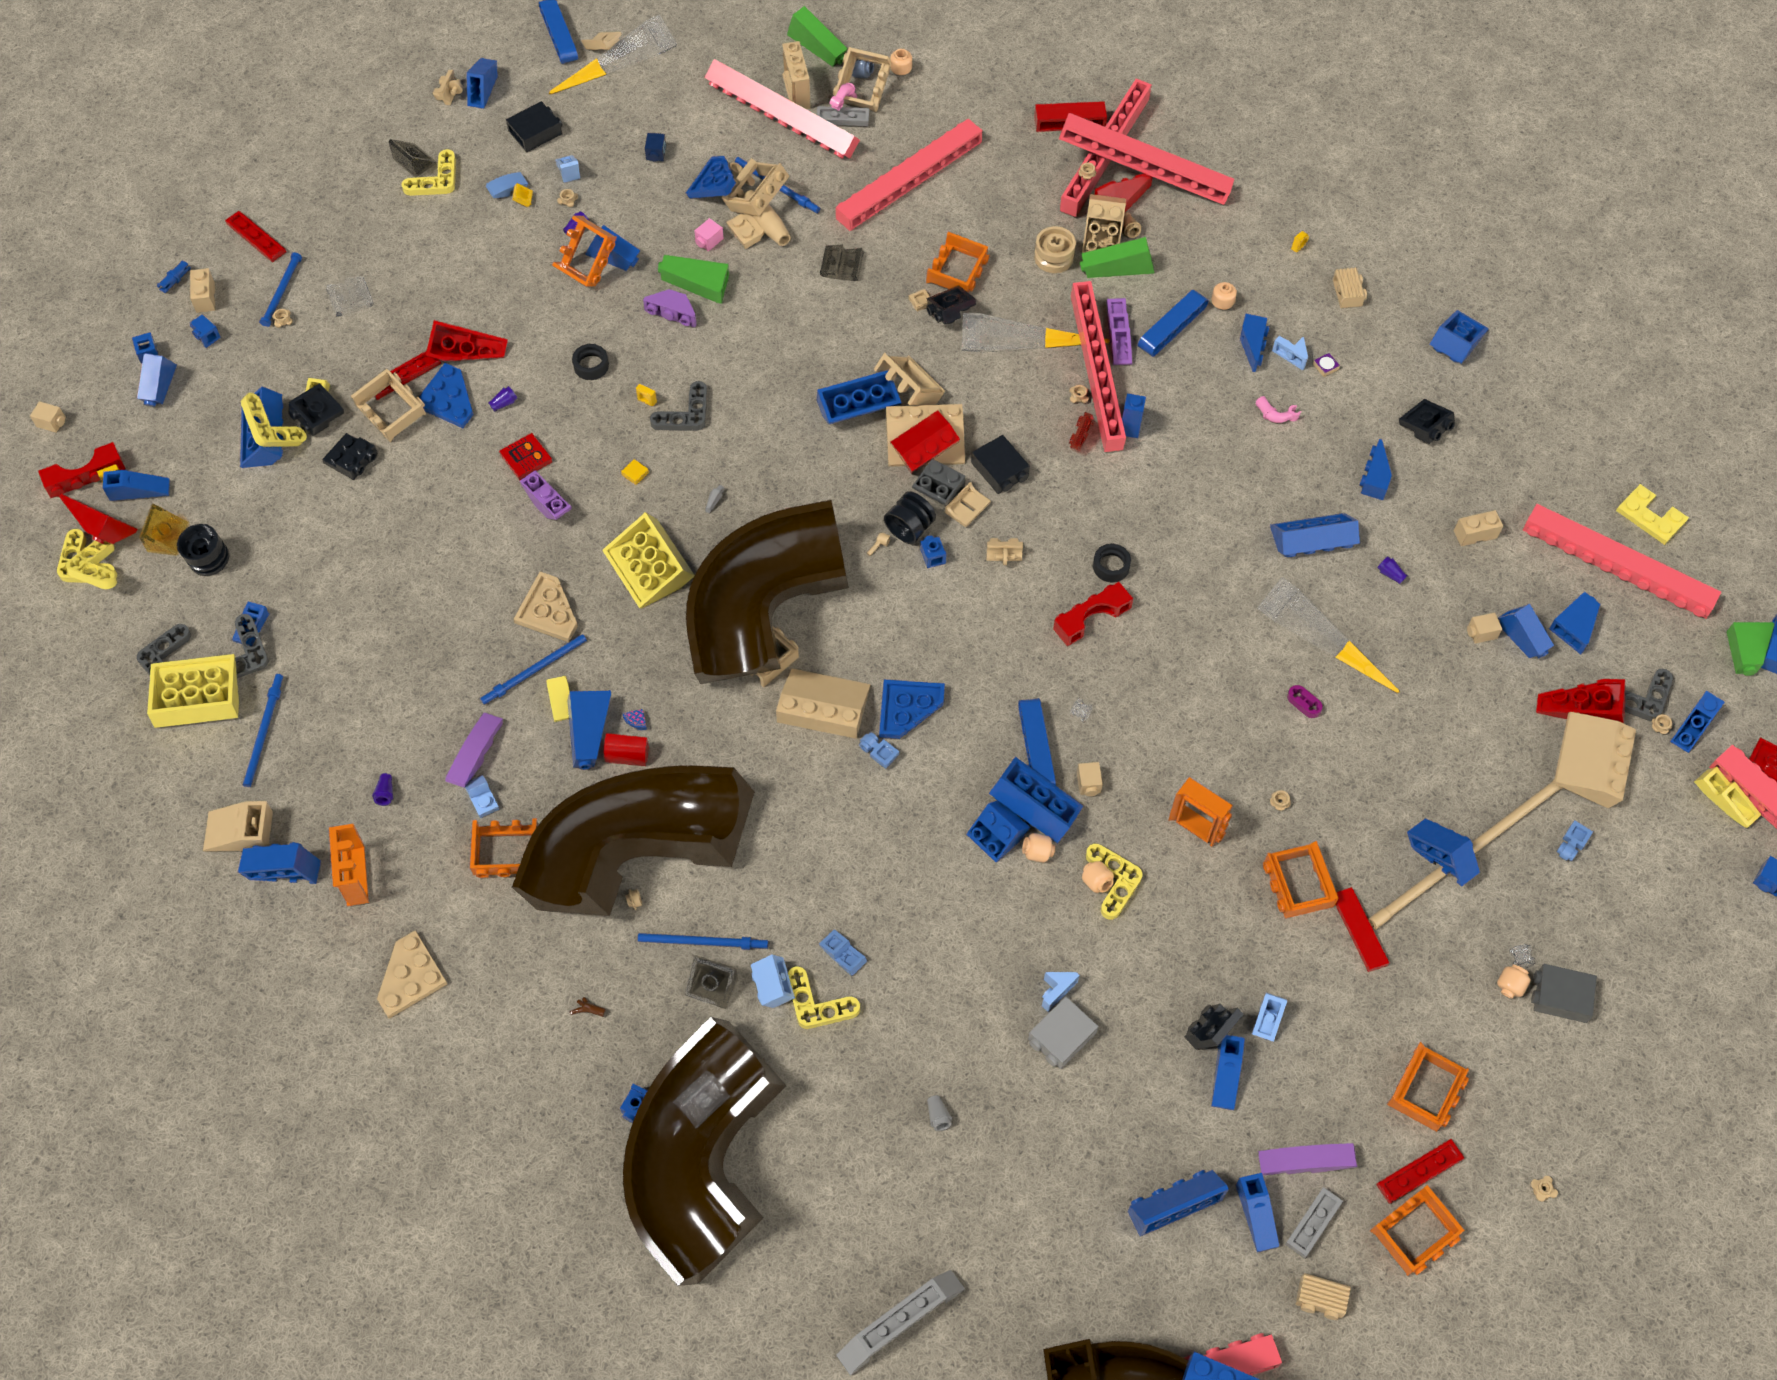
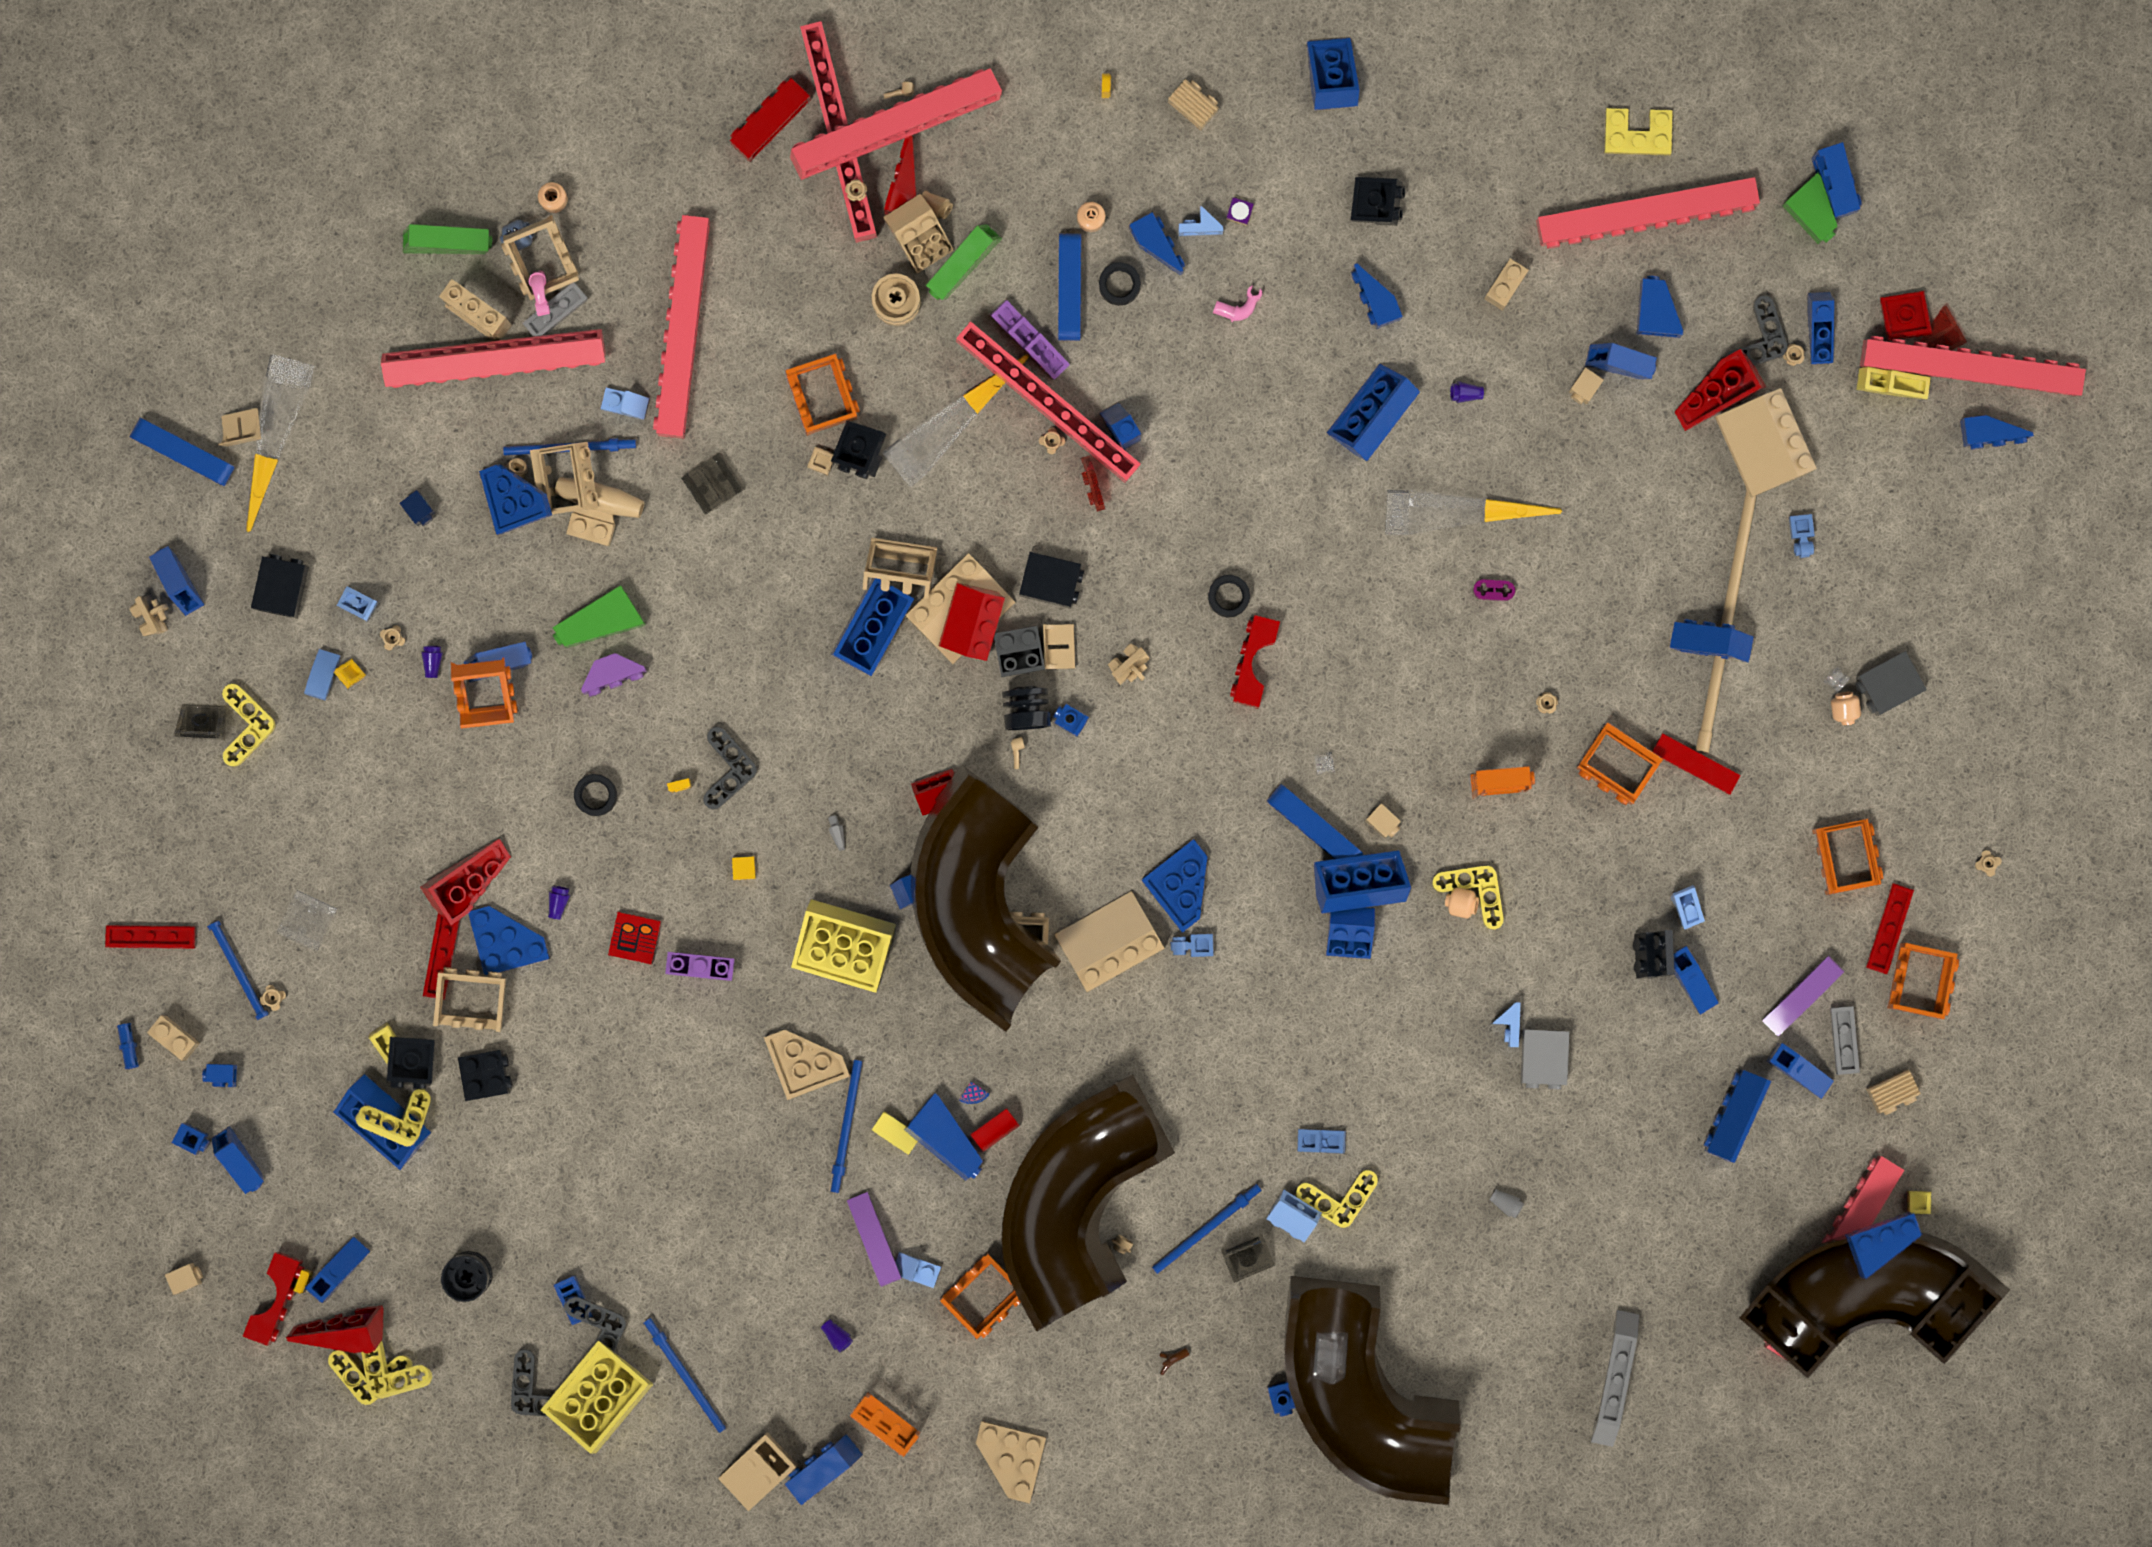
camera: 40 degrees left, 25 degrees up
clear yellow slope [139,504,188,555] -> none
bright pink brick [694,218,724,251] -> none
light nougat head [1022,833,1055,863] -> none
none -> light blue slope [601,388,649,420]
none -> black tyre [1099,262,1141,306]

